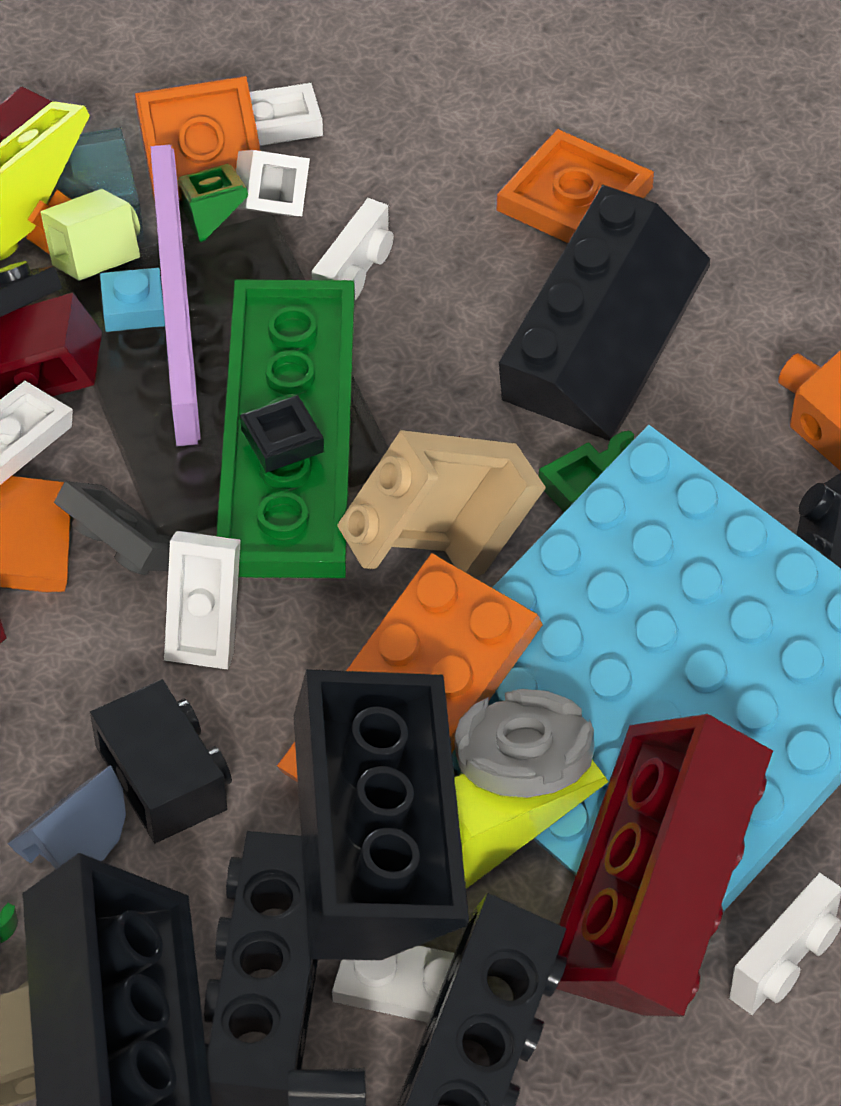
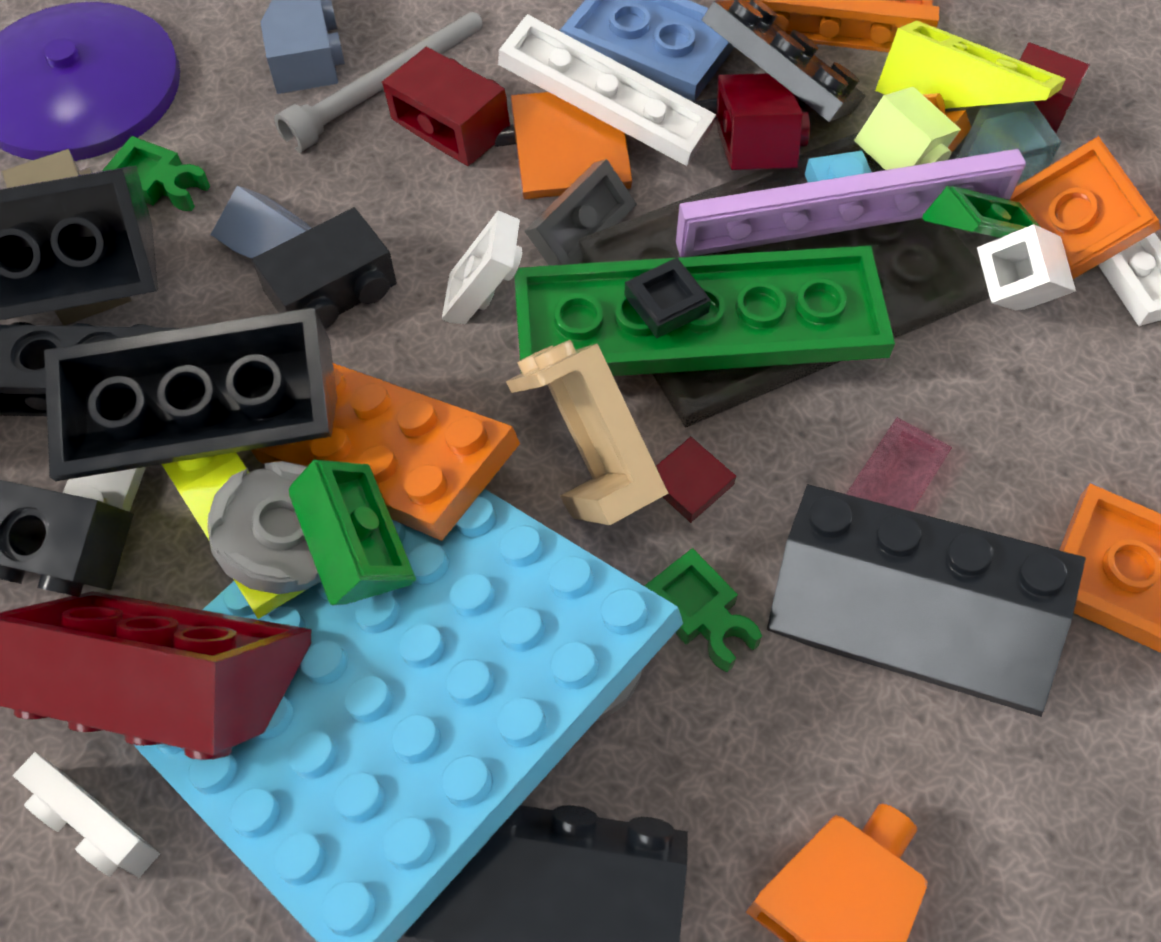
camera: 85 degrees right, 10 degrees up
white plate [312,198,393,300] -> none
none -> green slope [289,460,416,605]
none -> clear pink tile [846,417,952,512]

